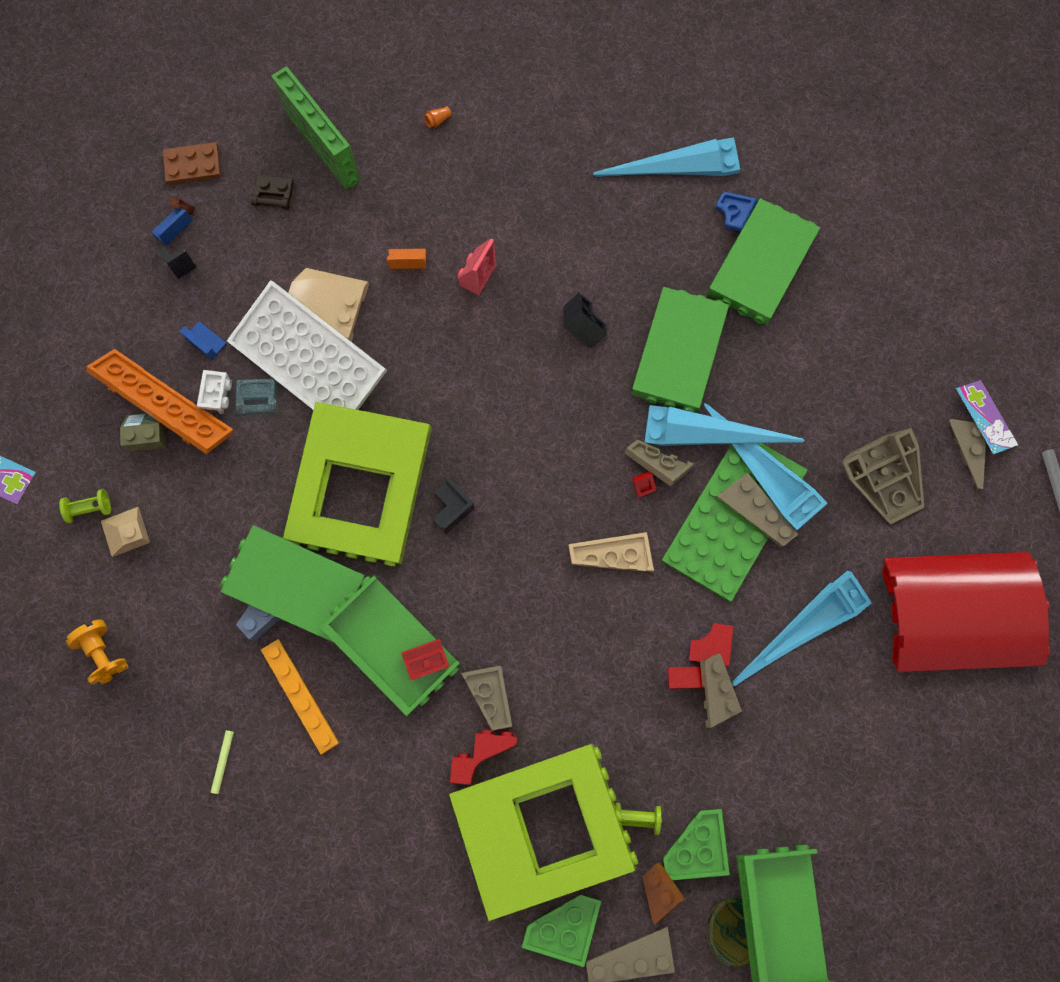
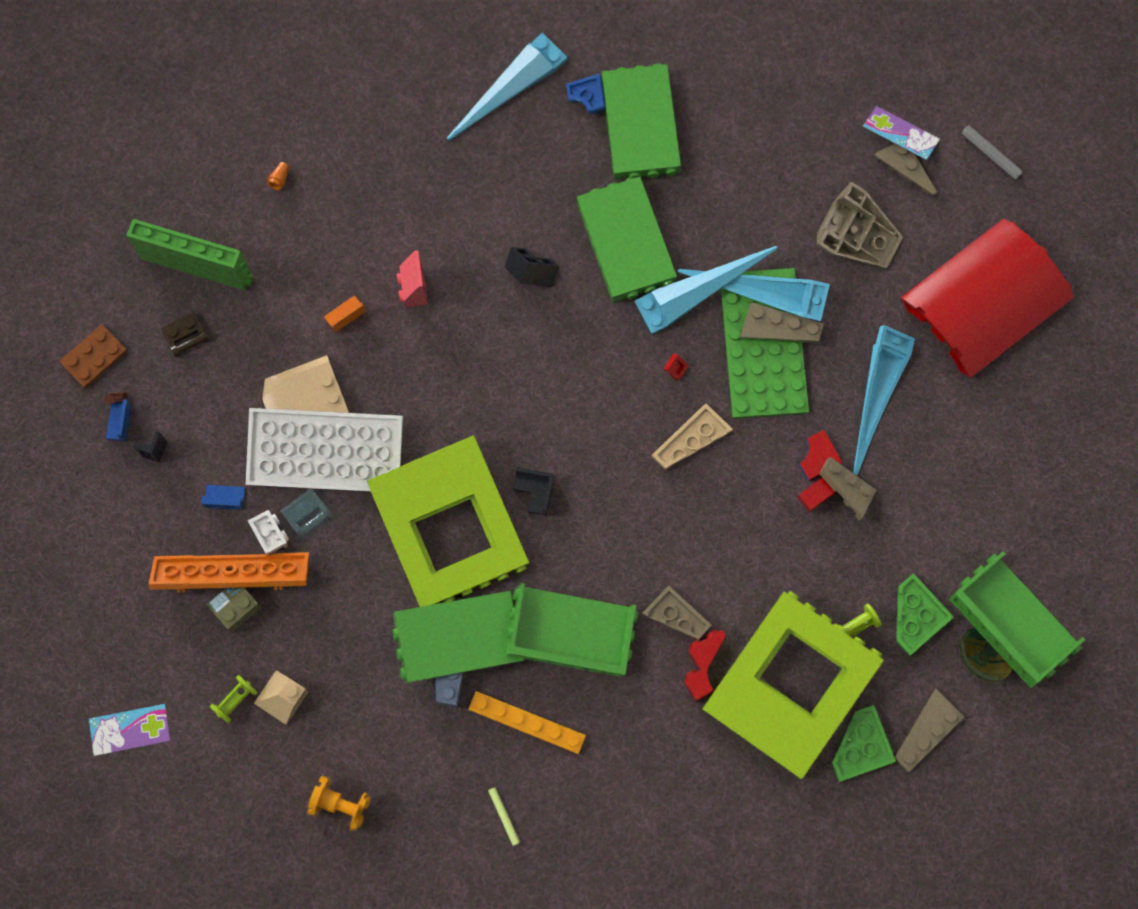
camera: 35 degrees left, 0 degrees up
red plate [401,638,450,681] -> none
dark tan wing [625,440,694,486] -> none
dark orange wing [642,863,685,925] -> none

